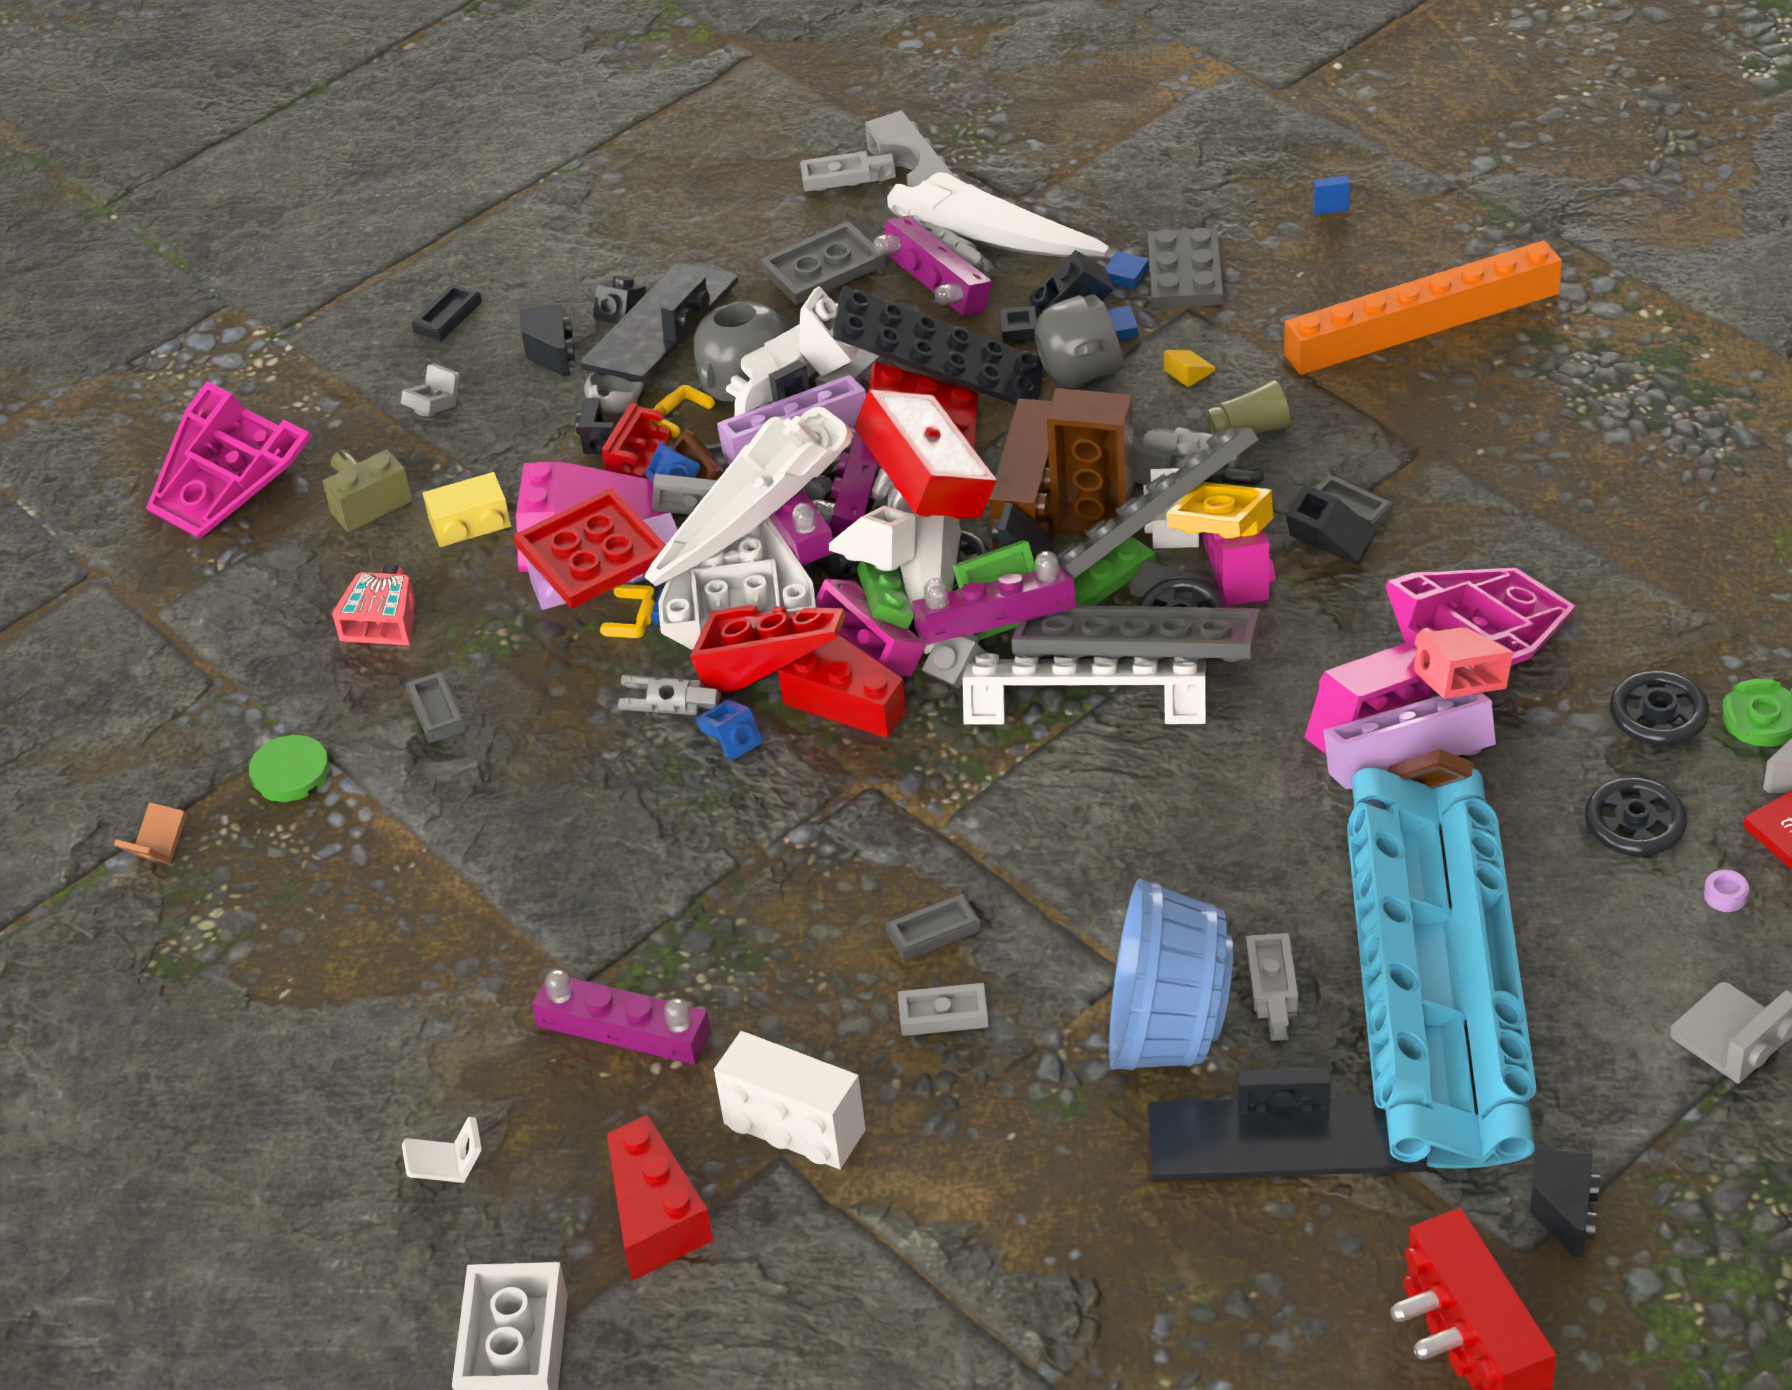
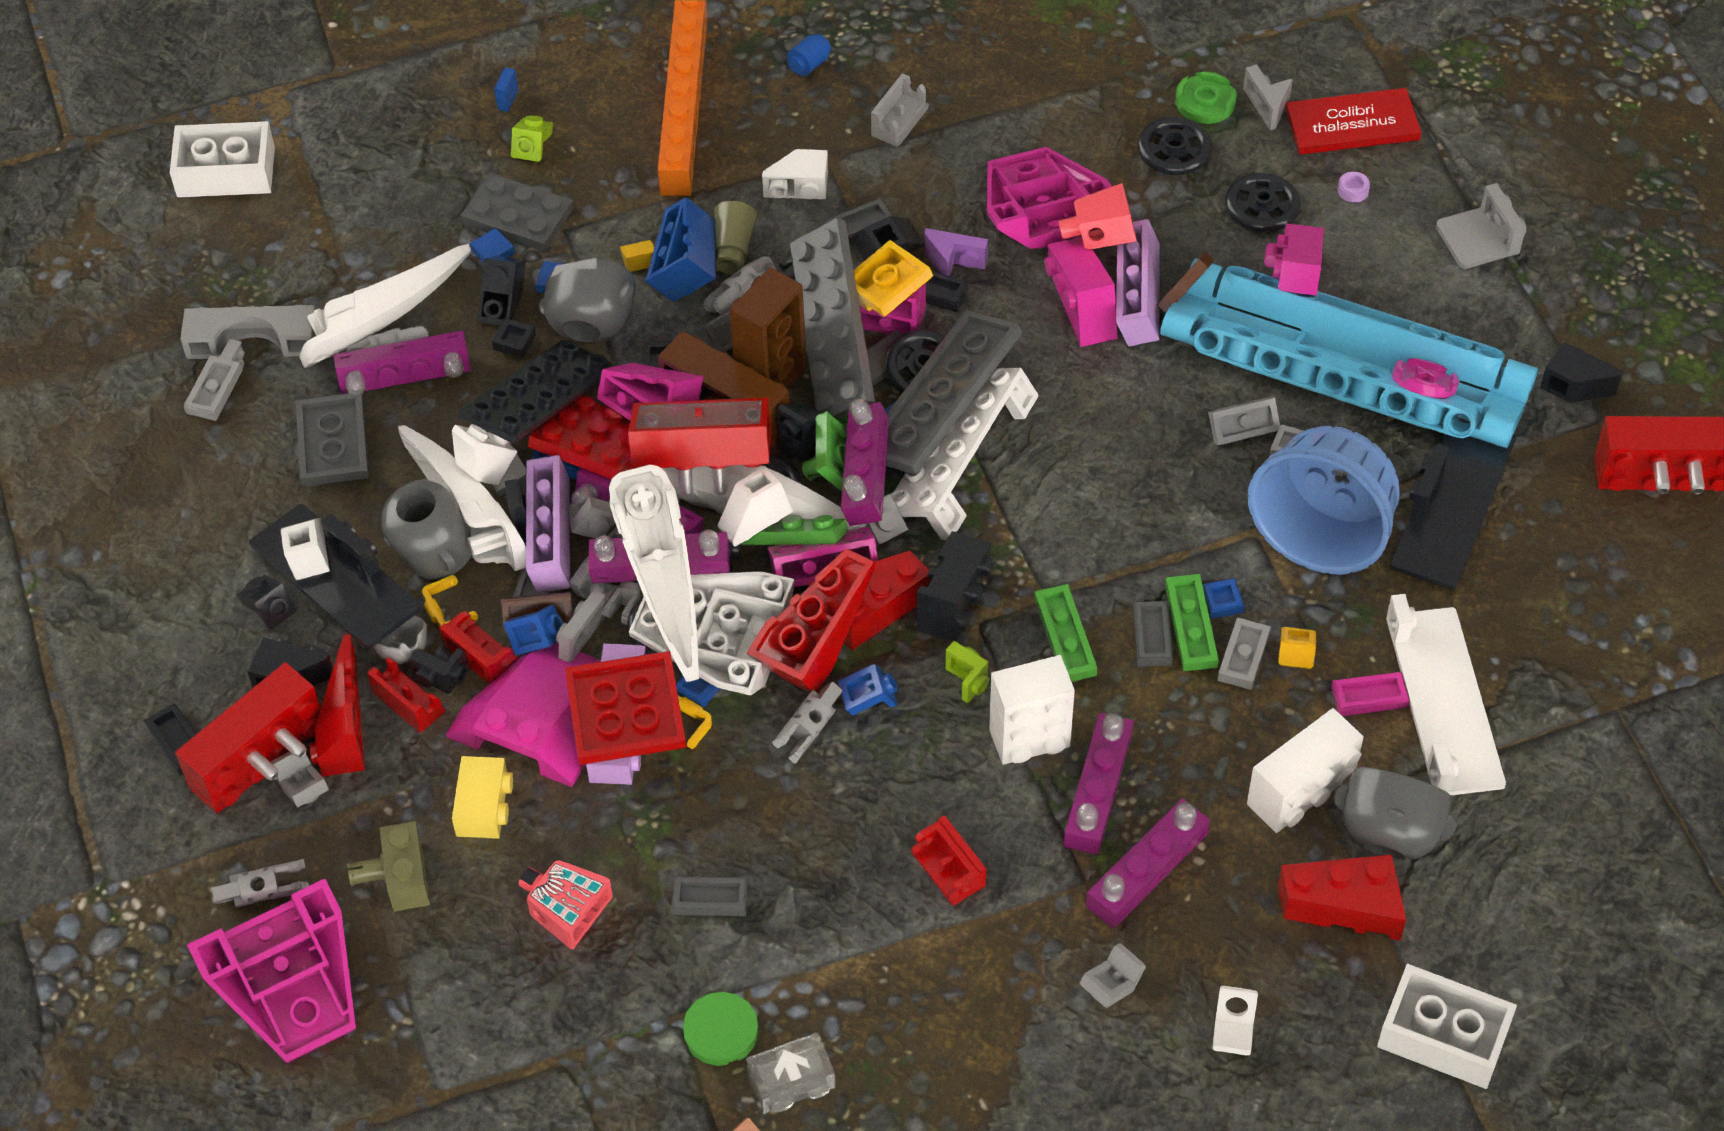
camera: 70 degrees left, 10 degrees up
none -> white brick [170,121,275,197]
none -> red piece [175,662,321,814]
none -> light grey hinge [211,859,309,908]
none -> white slope [281,518,330,580]
none -> red wedge [310,634,365,777]
none -> red hinge [367,658,446,733]
none -> lime bracket [511,116,553,162]
none -> dark pink wedge [597,363,704,426]
none -> blue wedge [645,197,716,302]
none -> clear brick [746,1032,835,1114]
none -> white slope [762,149,828,199]
none -> blue brick [787,34,831,76]
none -> light grey hinge [871,74,929,147]
none -> red hinge [911,815,986,906]
none -> black wedge [917,531,995,642]
none -> medium lavender slope [924,228,988,276]
none -> black tile [926,271,968,312]
none -> lime bracket [945,641,990,703]
none -> white brick [989,655,1075,765]
none -> bright green plate [1034,584,1098,682]
none -> magenta piece [1064,712,1134,855]
none -> light grey bracket [1079,943,1146,1008]
none -> bright green plate [1165,574,1219,671]
none -> blue tile [1202,578,1244,619]
none -> light grey plate [1208,397,1280,445]
none -> dark pink piece [1264,223,1324,295]
none -> yellow slope [1278,627,1316,669]
none -> dark pink tile [1331,672,1410,716]
none -> dark grey piece [1334,767,1457,859]
none -> white bracket [1386,594,1506,795]
none -> dark pink tile [1392,358,1460,398]

